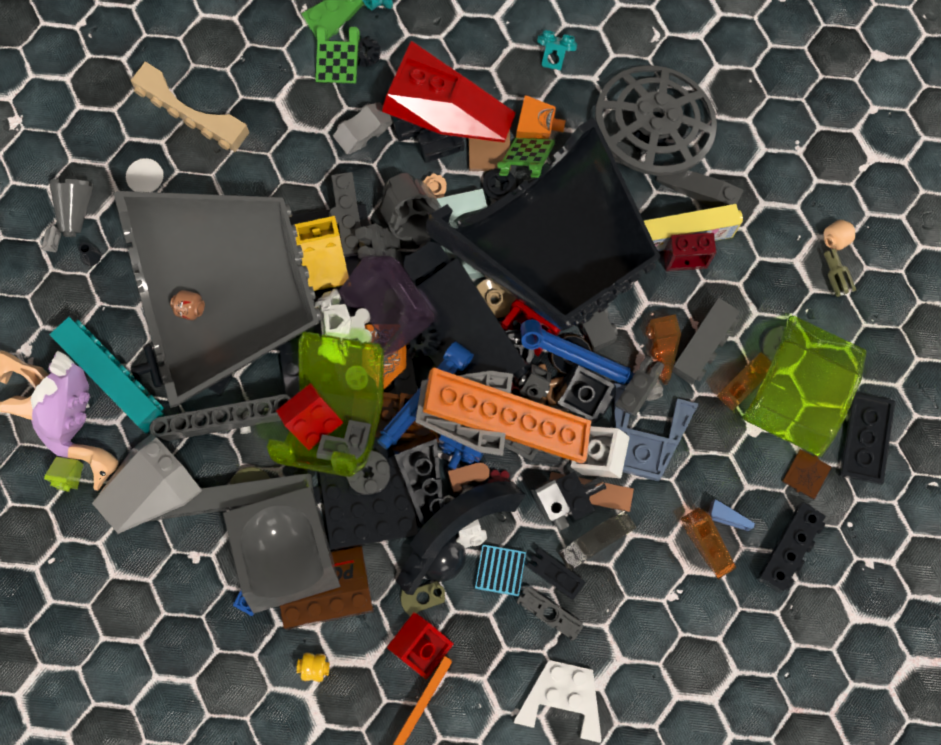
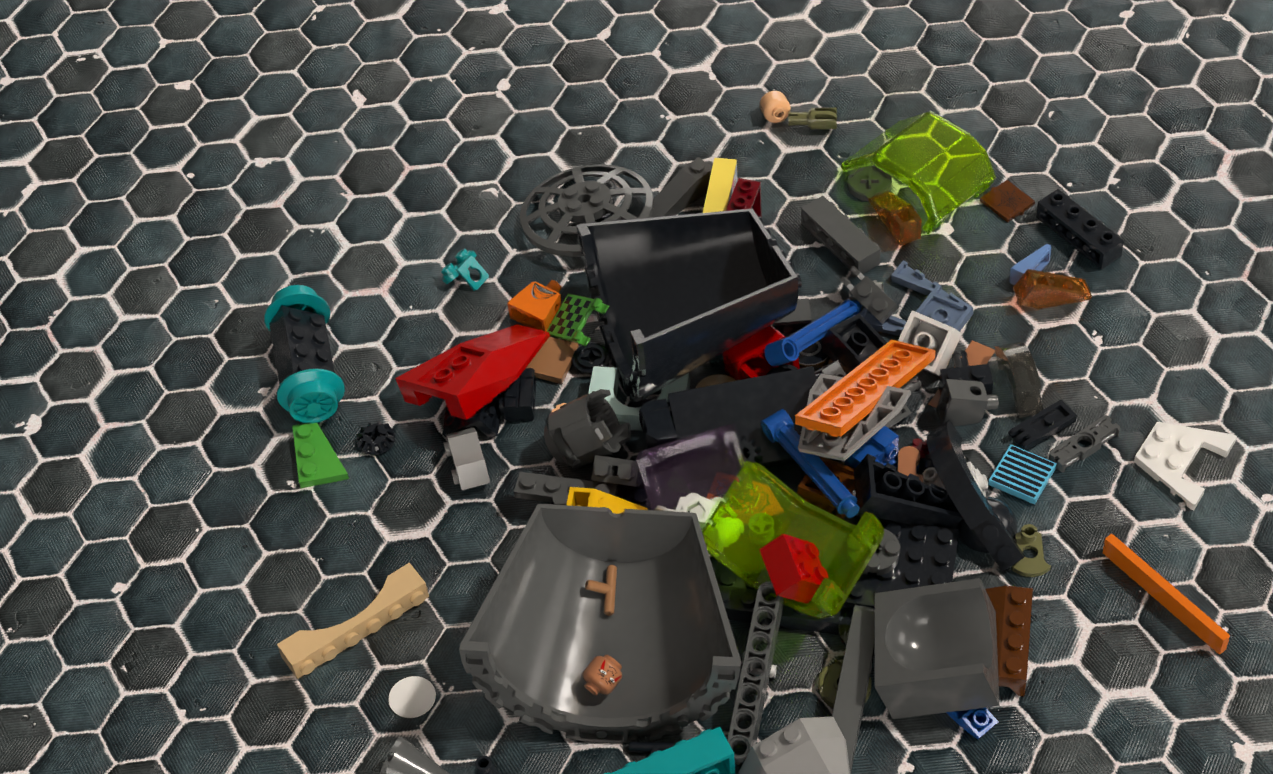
camera: 60 degrees left, 25 degrees down
yellow piece [297,652,330,682] -> none
bright green flag [316,26,360,84] -> none
dark grey plate [317,420,371,462] -> none
red slope [386,612,454,680] -> none
clear orange slope [646,314,681,385] -> none
black tile [839,392,896,485] -> none
none -> medium nougat piece [585,565,617,616]

